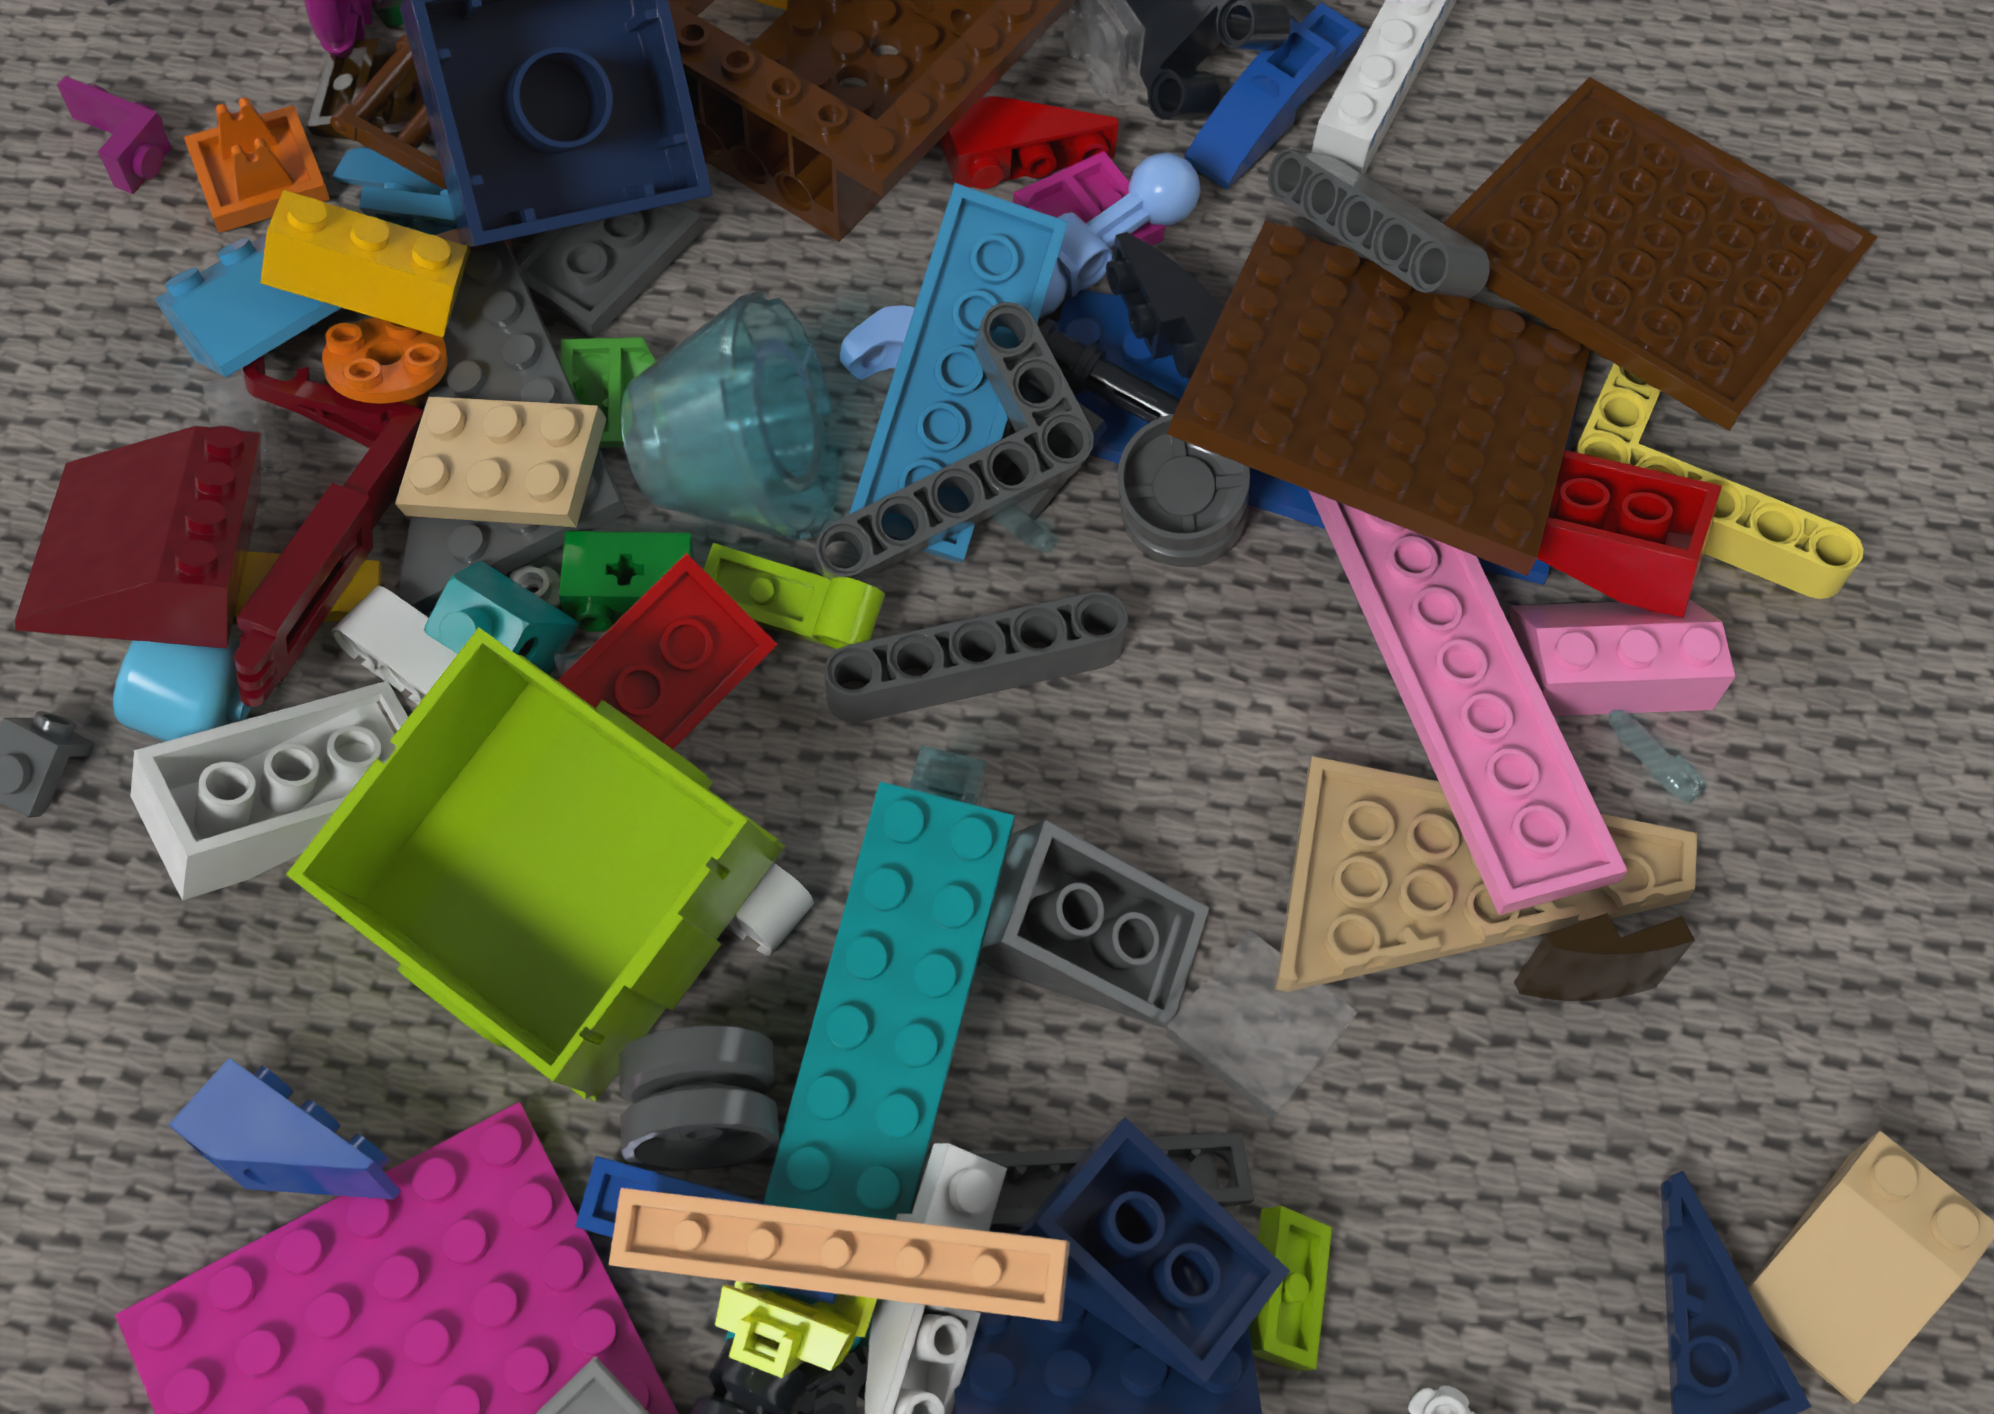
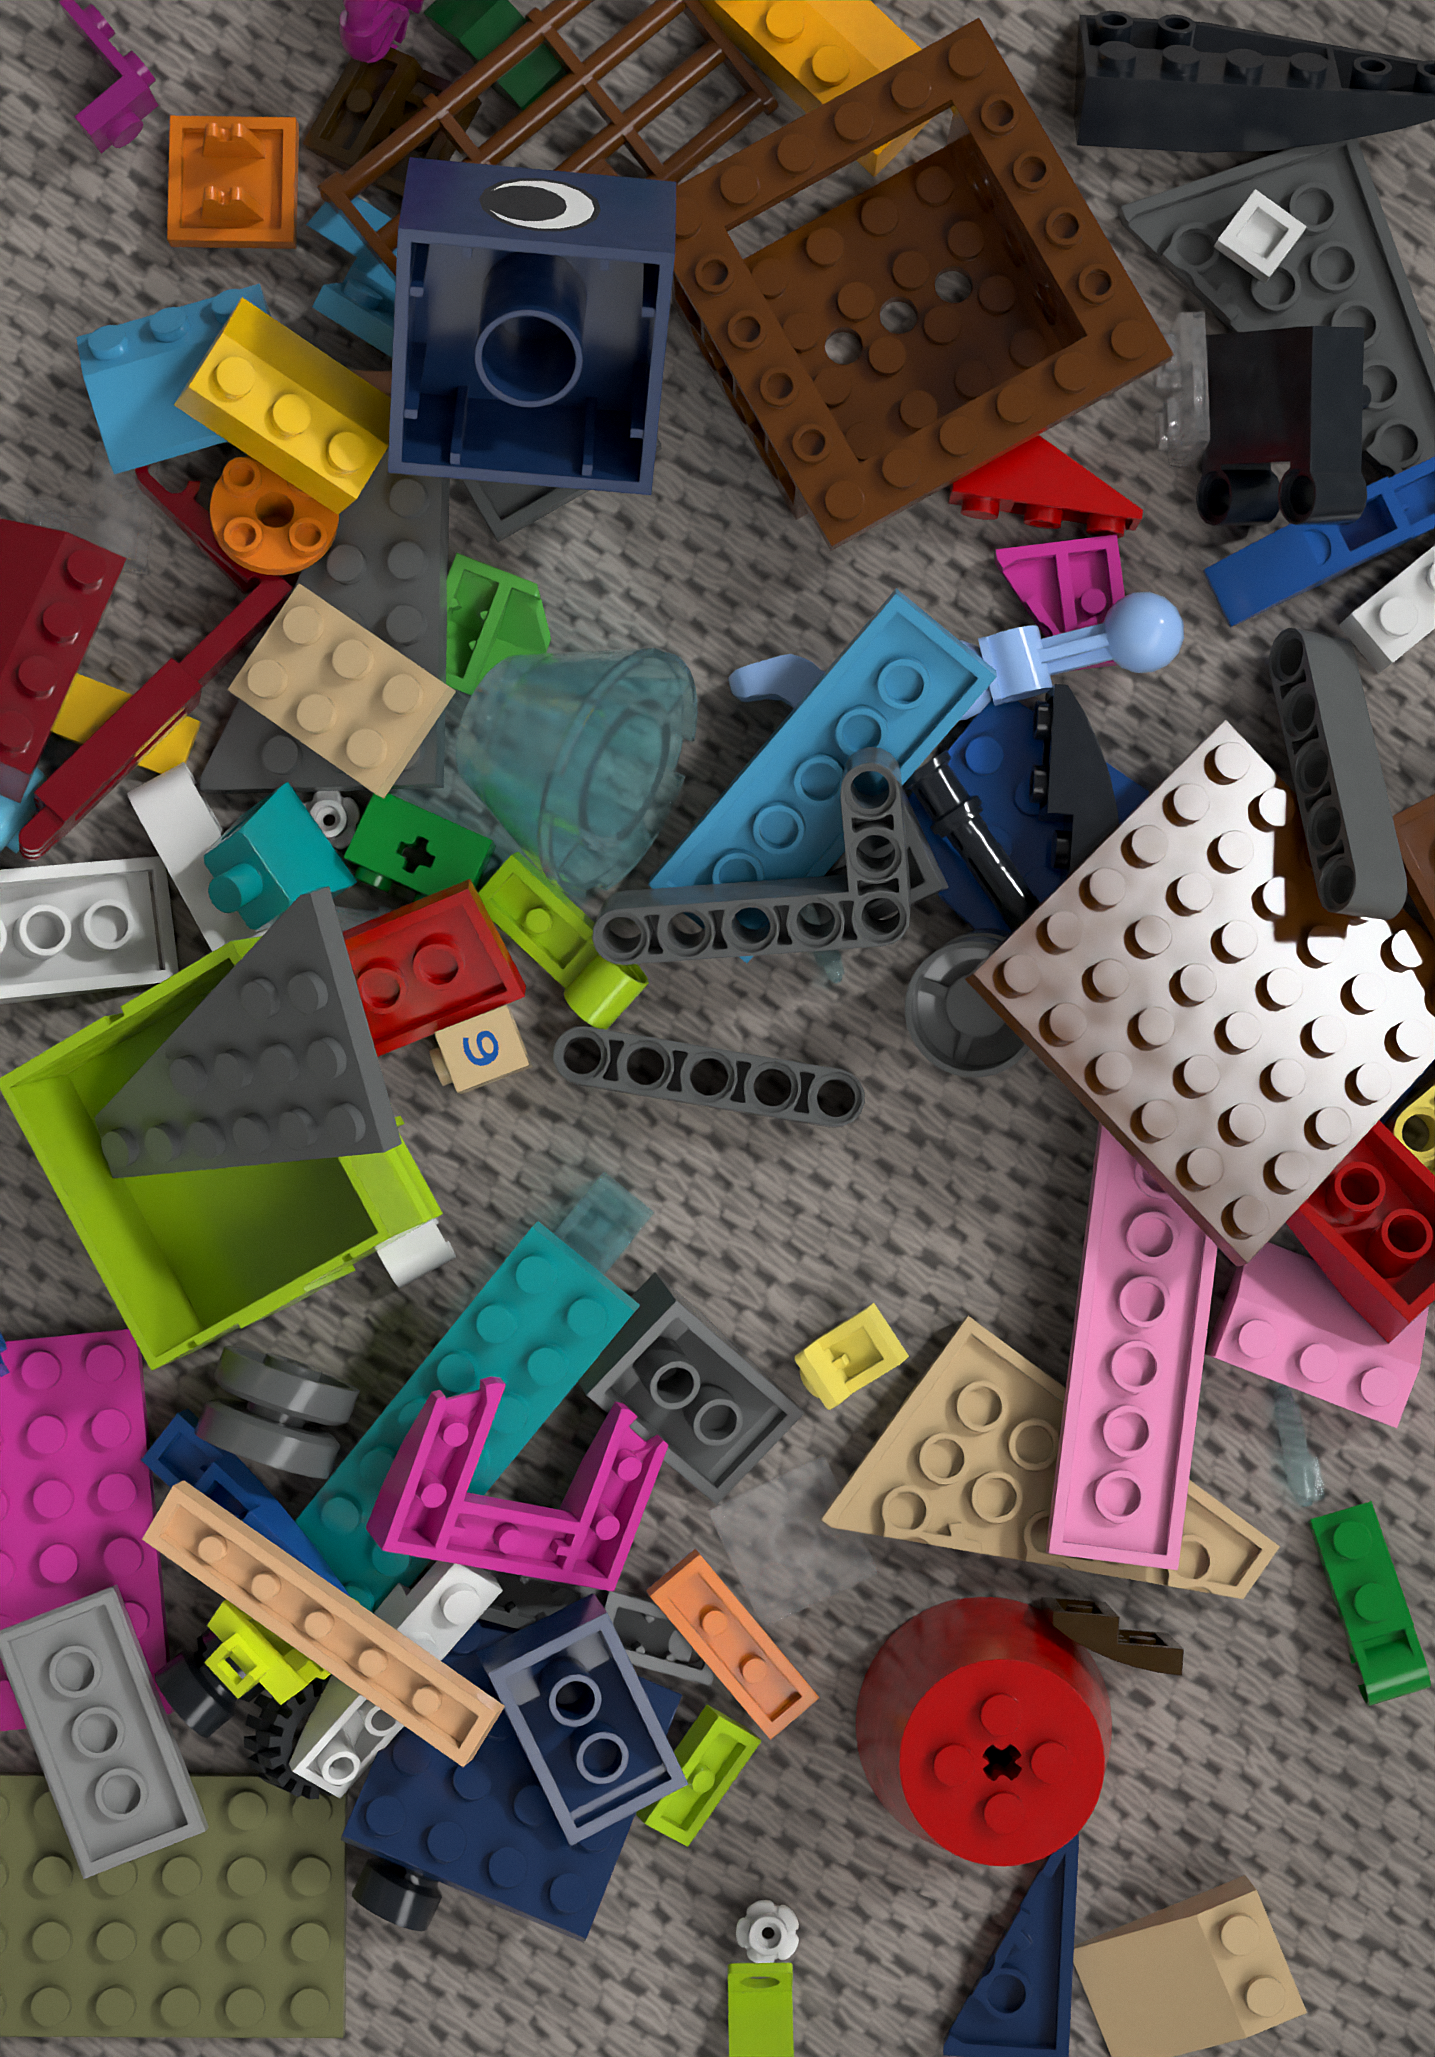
camera: 30 degrees right, 25 degrees up
none -> dark grey wing [95,886,402,1179]
none -> dark pink wedge [366,1376,669,1592]
none -> tan brick [429,1005,532,1094]
none -> orange plate [646,1548,820,1740]
none -> light yellow bracket [795,1303,909,1410]
none -> red cone [856,1597,1112,1867]
none -> green plate [1308,1501,1431,1706]

